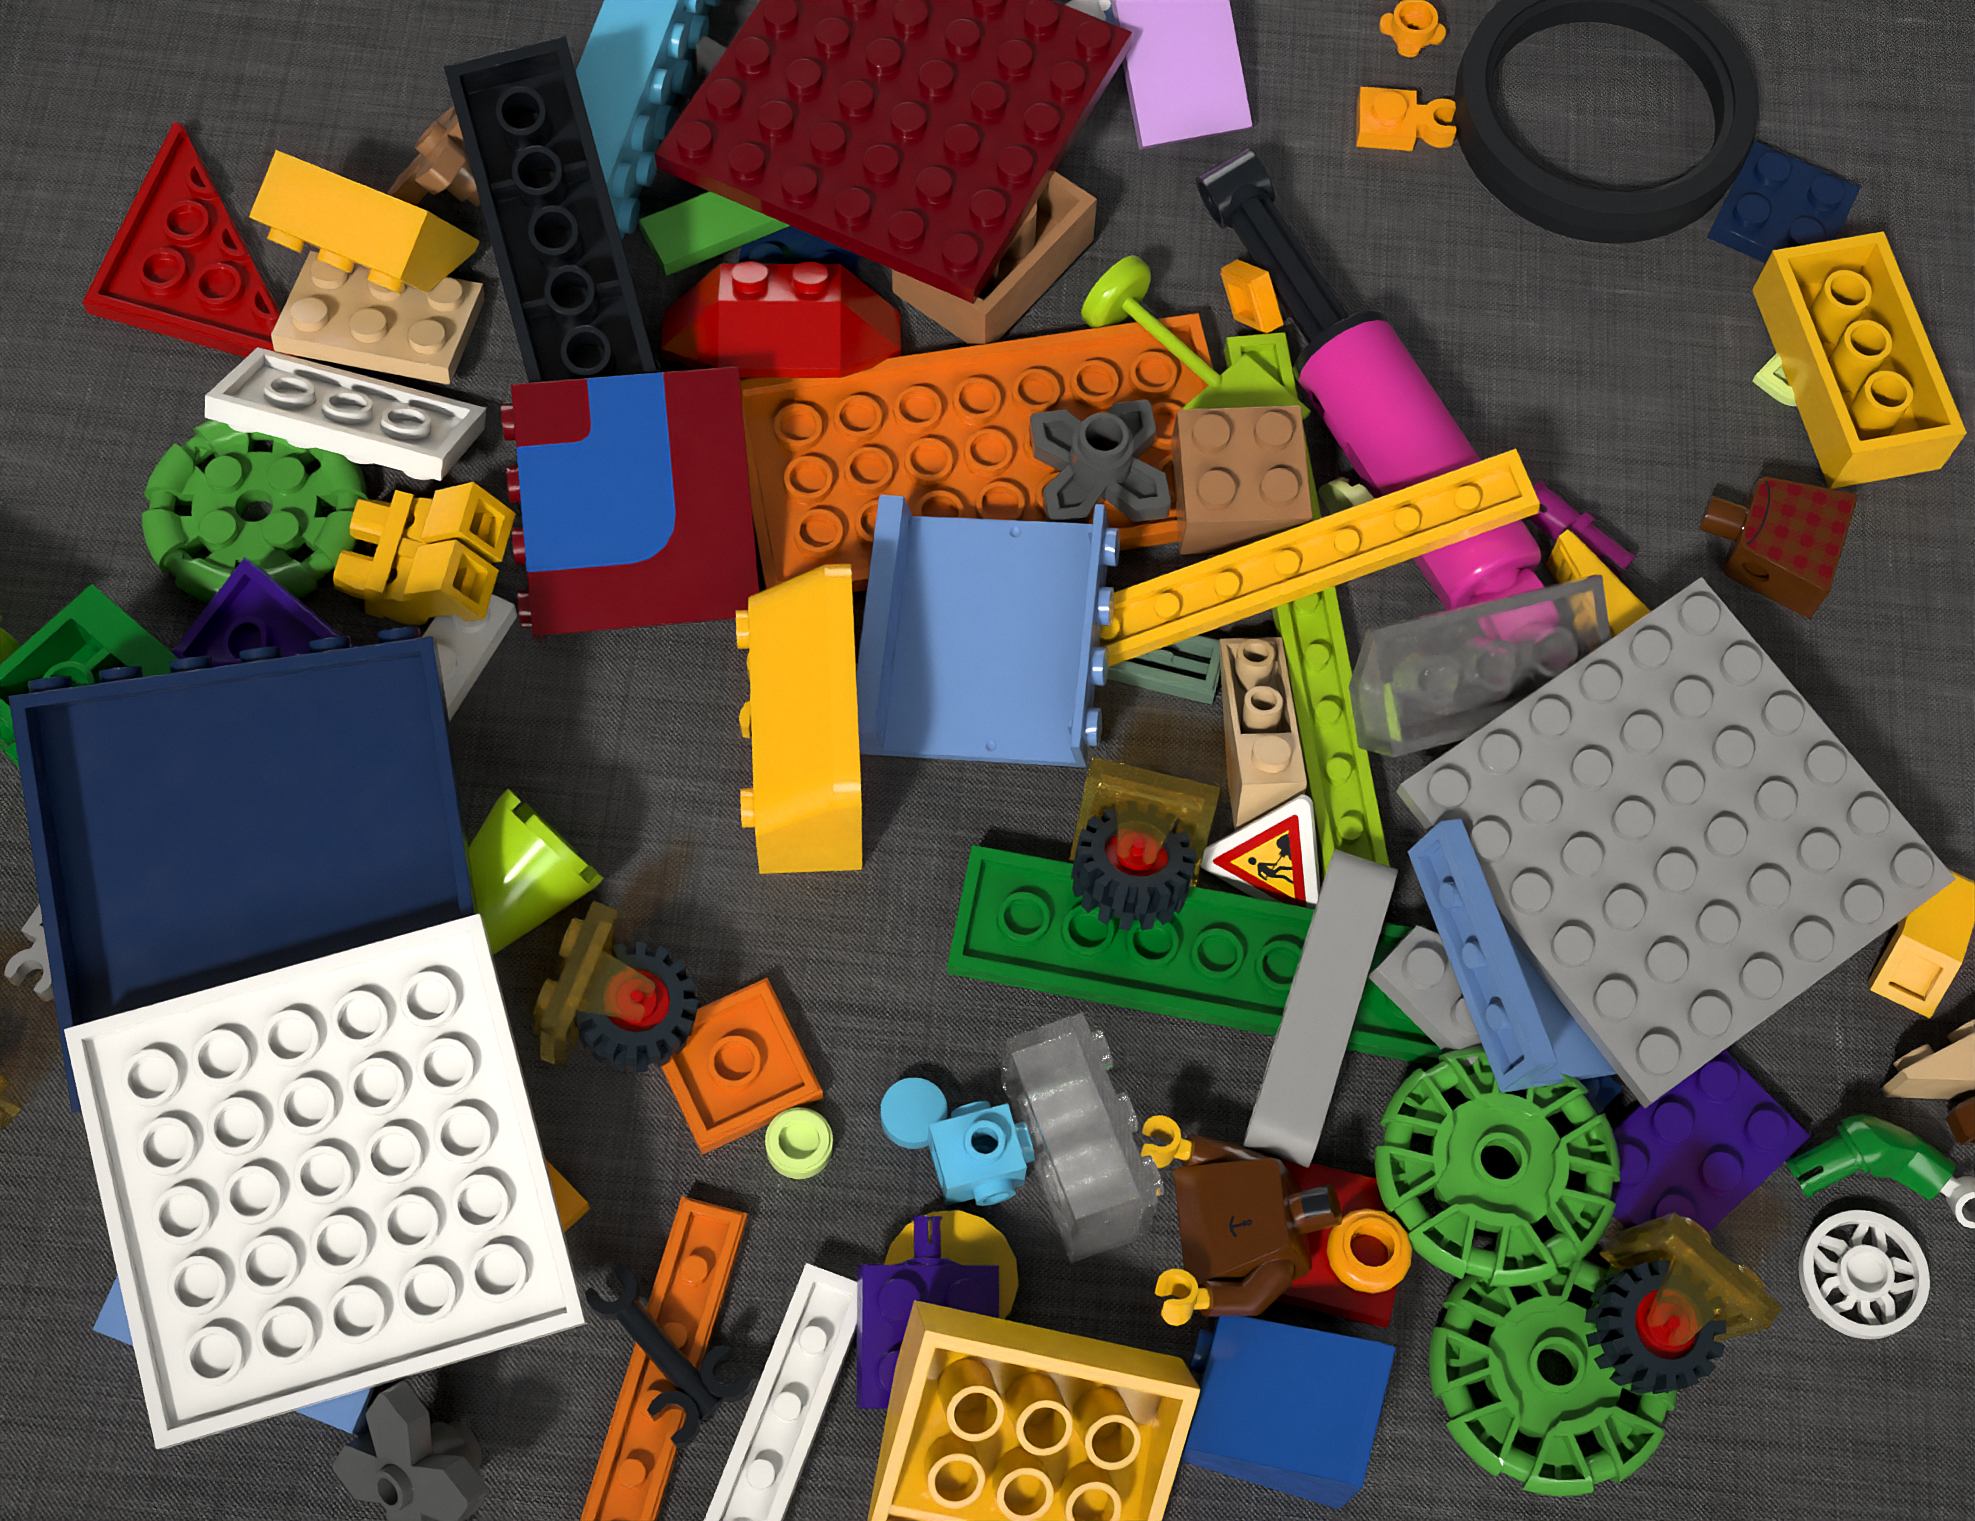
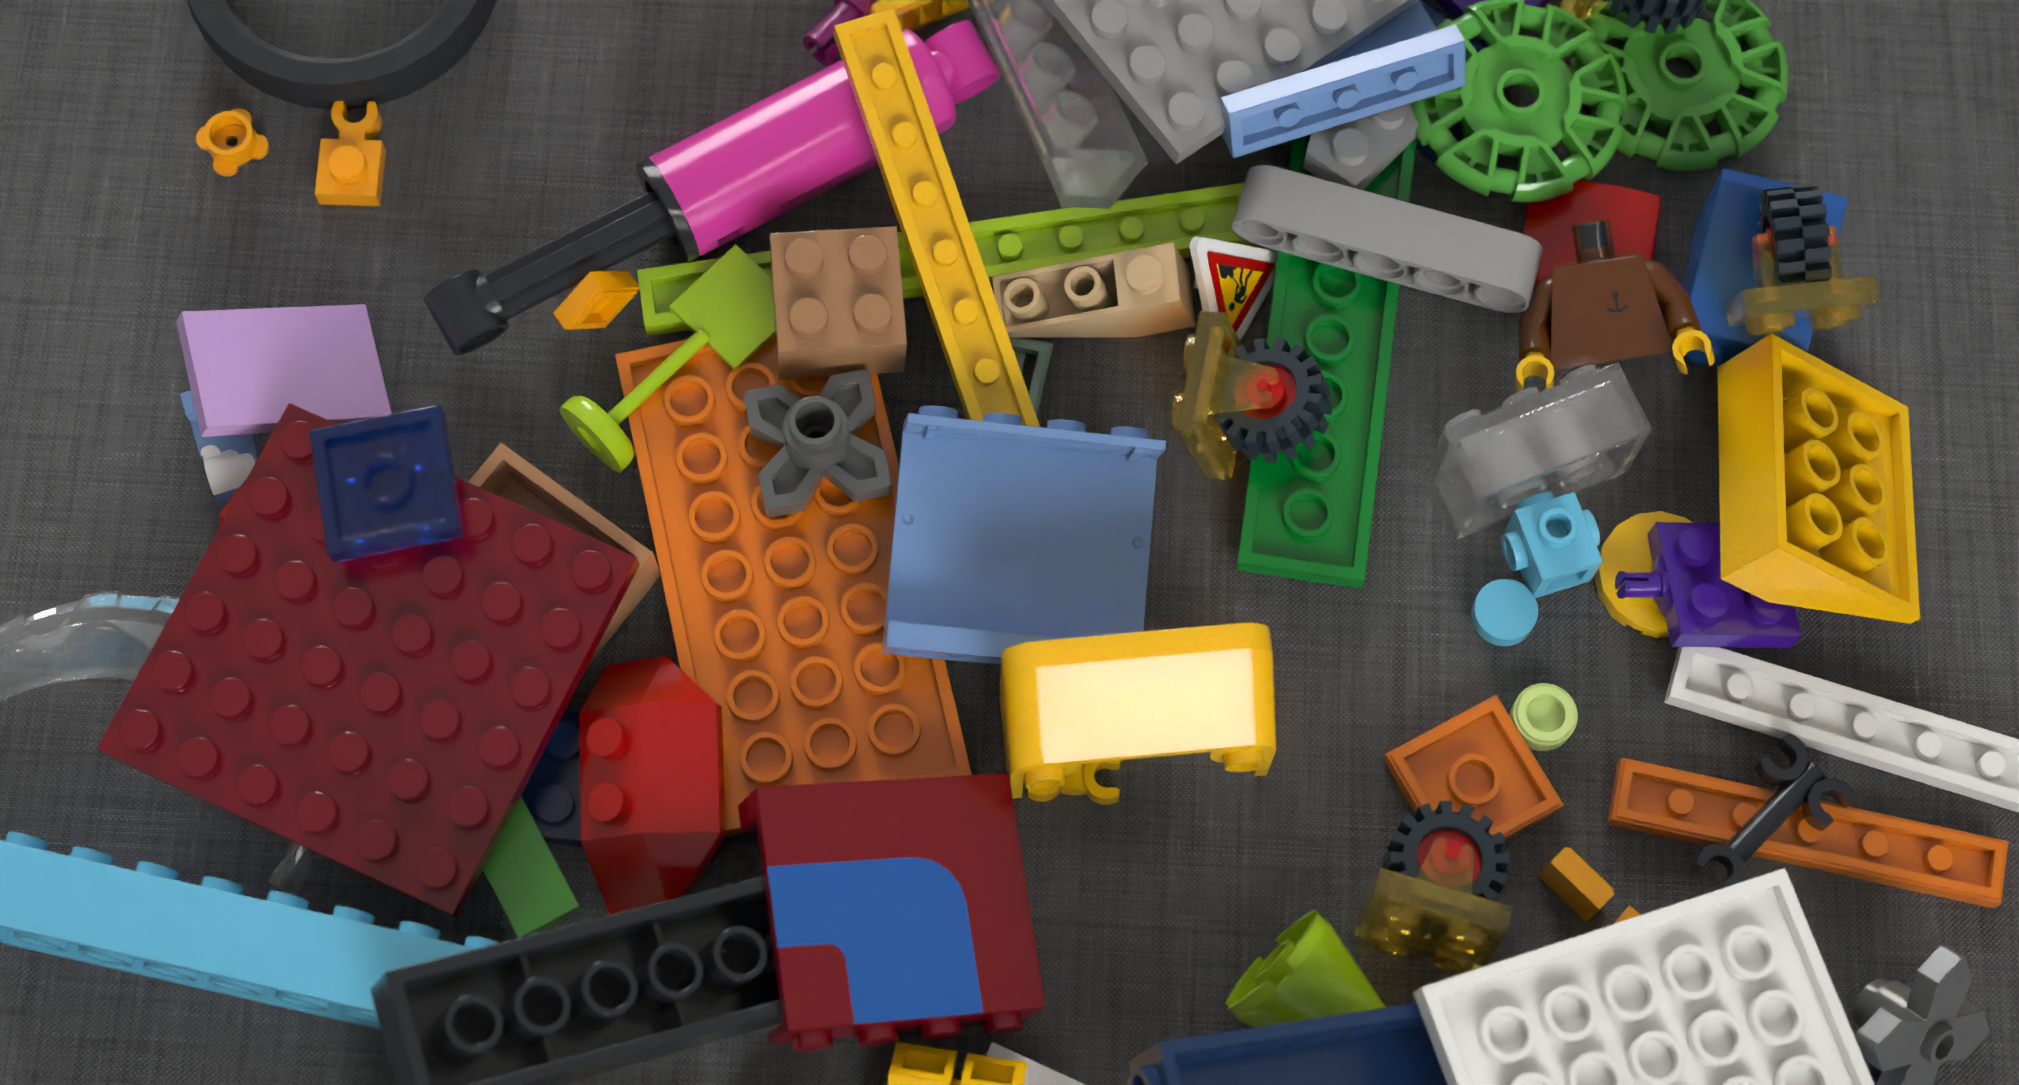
camera: 90 degrees left, 5 degrees up
yellowish green tile [1318,477,1374,515] -> none
light orange piece [1326,1208,1412,1294] -> none
none -> clear blue plate [309,405,465,563]
none -> light orange tile [1538,847,1615,923]
none -> plate [1726,184,1879,336]

